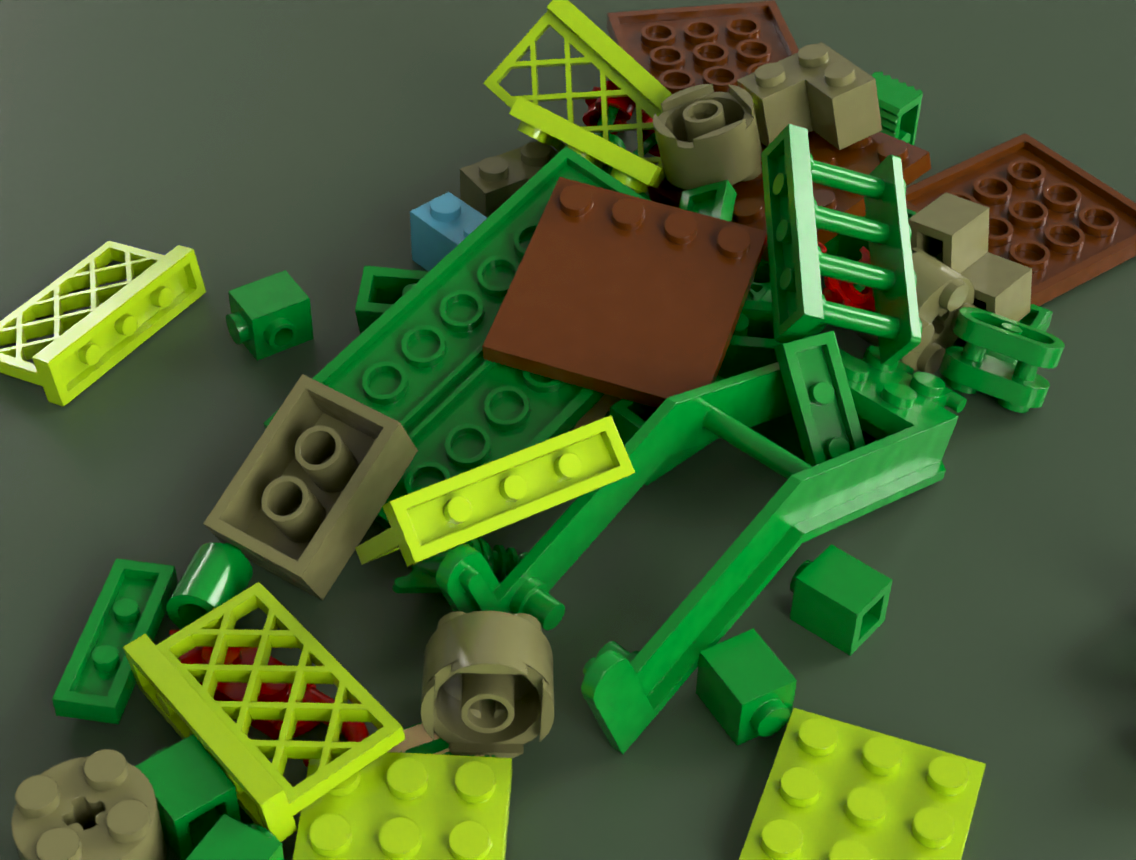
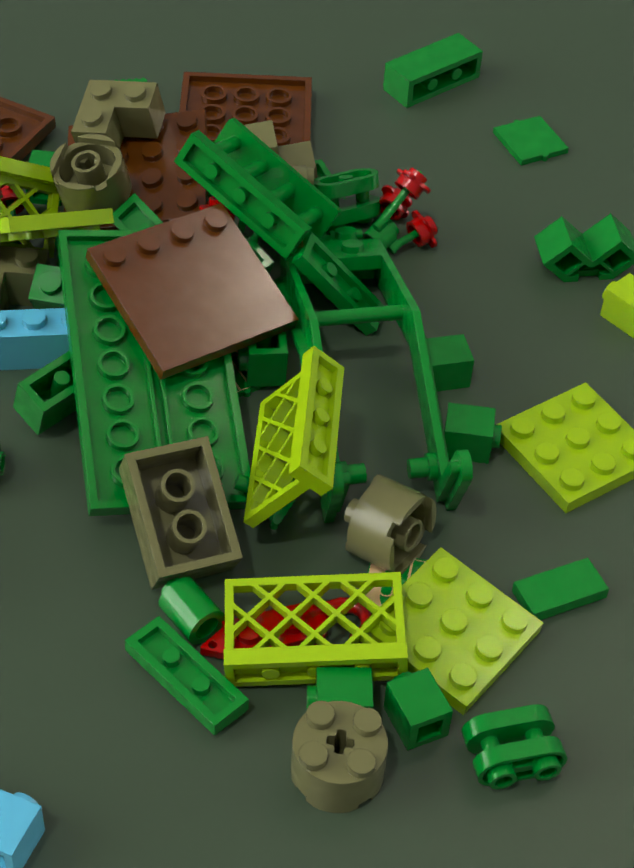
camera: 55 degrees left, 5 degrees up
none -> red plant [363,167,438,254]

